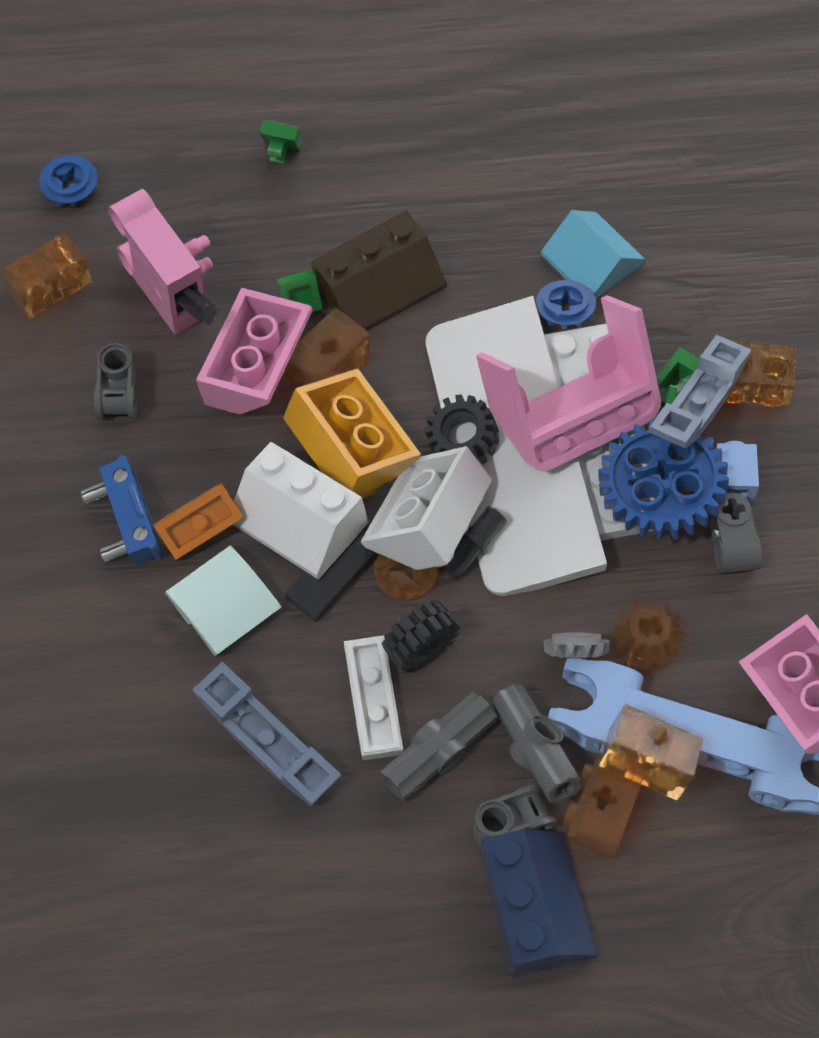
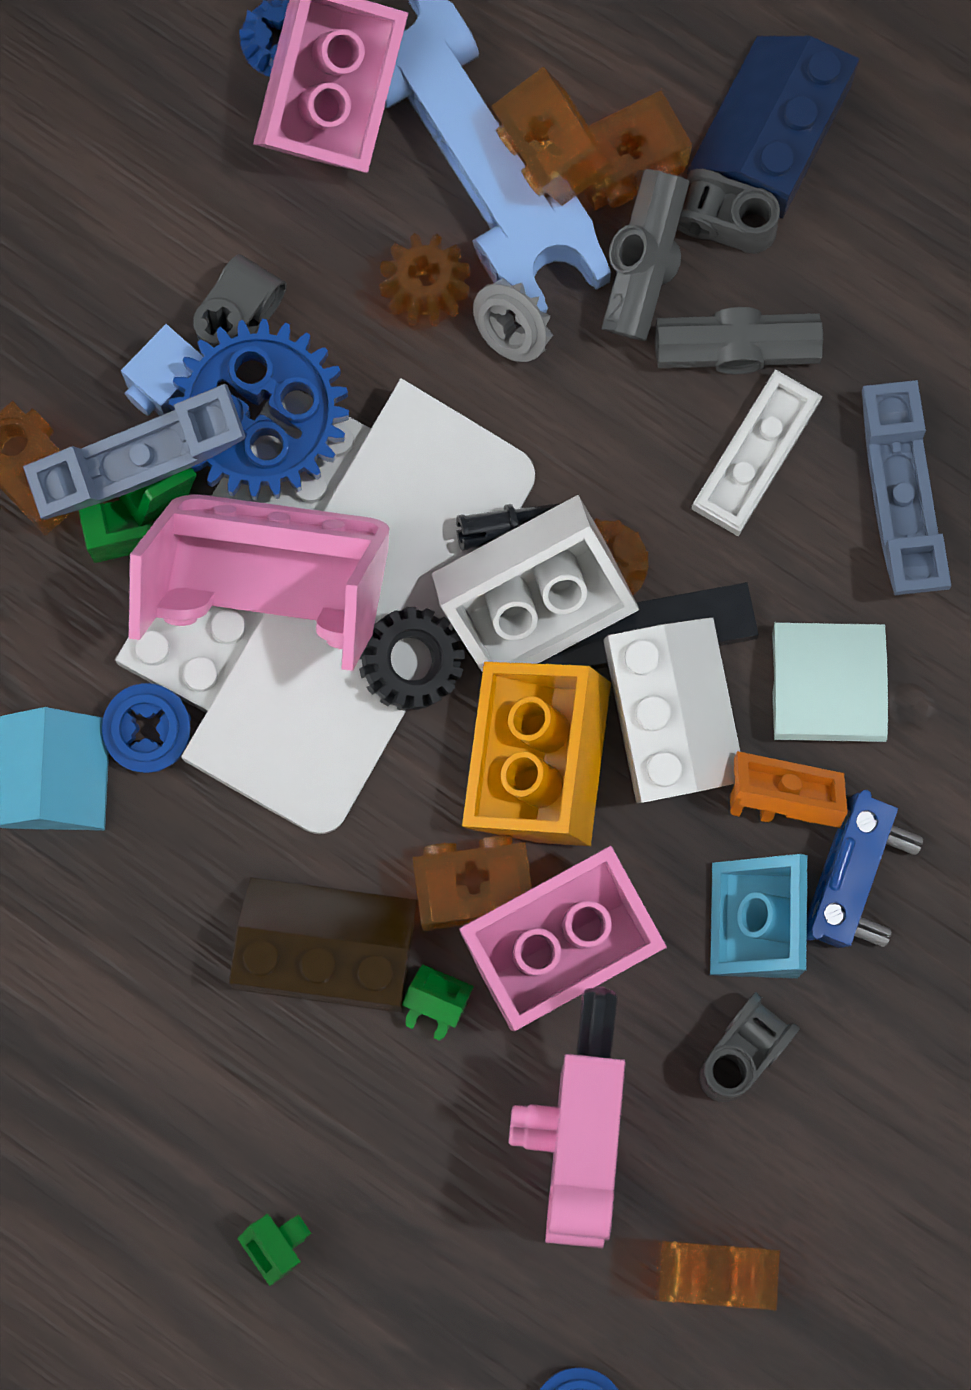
camera: 140 degrees left, 15 degrees up
black tyre [382,599,461,674] -> none
none -> medium azure slope [710,854,807,978]

